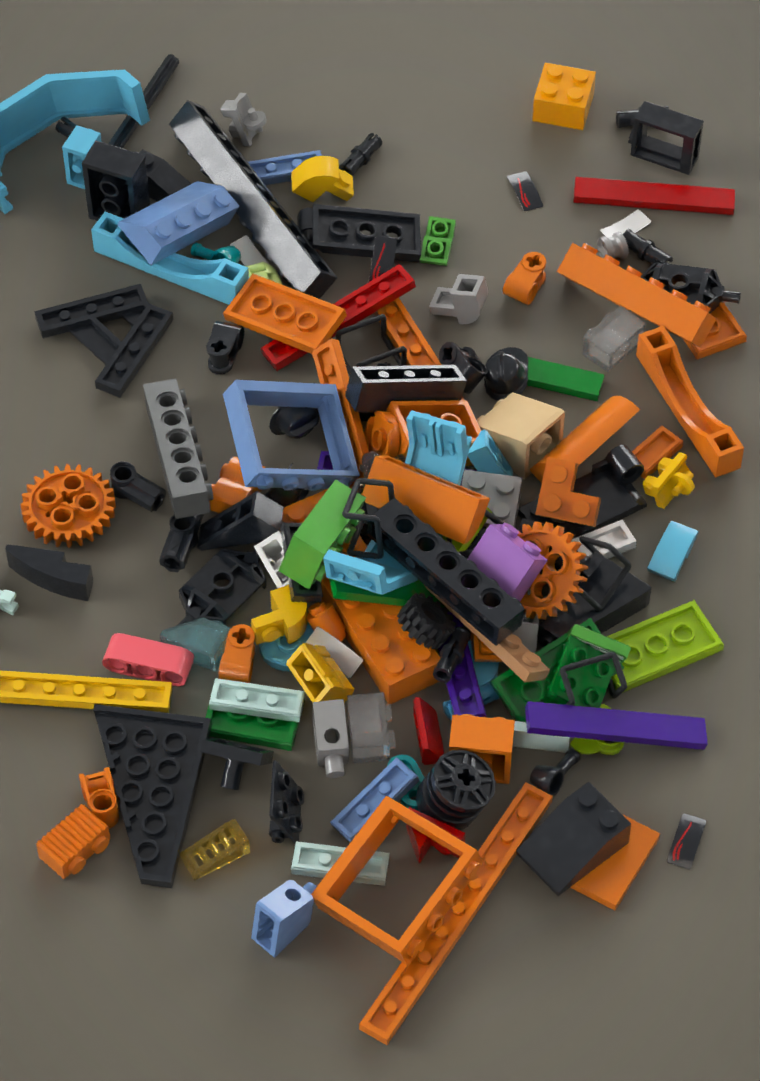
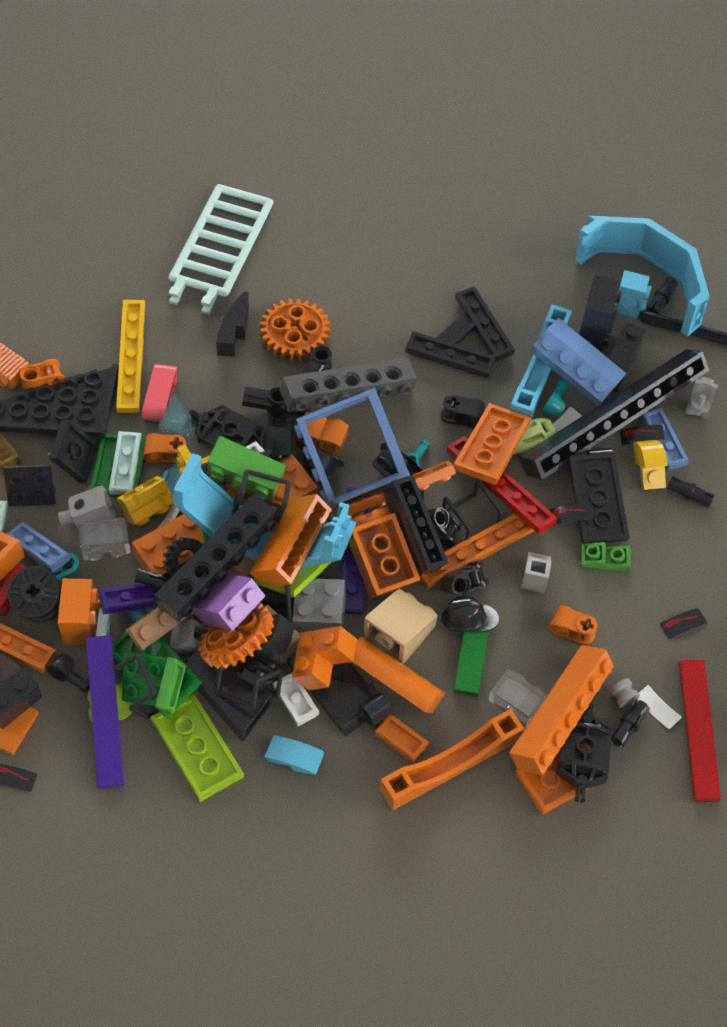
camera: 80 degrees right, 5 degrees up
red slope [413,697,444,765] -> none
medium azure slope [468,429,513,476] -> none
yellow hips [642,452,695,509] -> none
none -> black sticker [620,425,665,446]

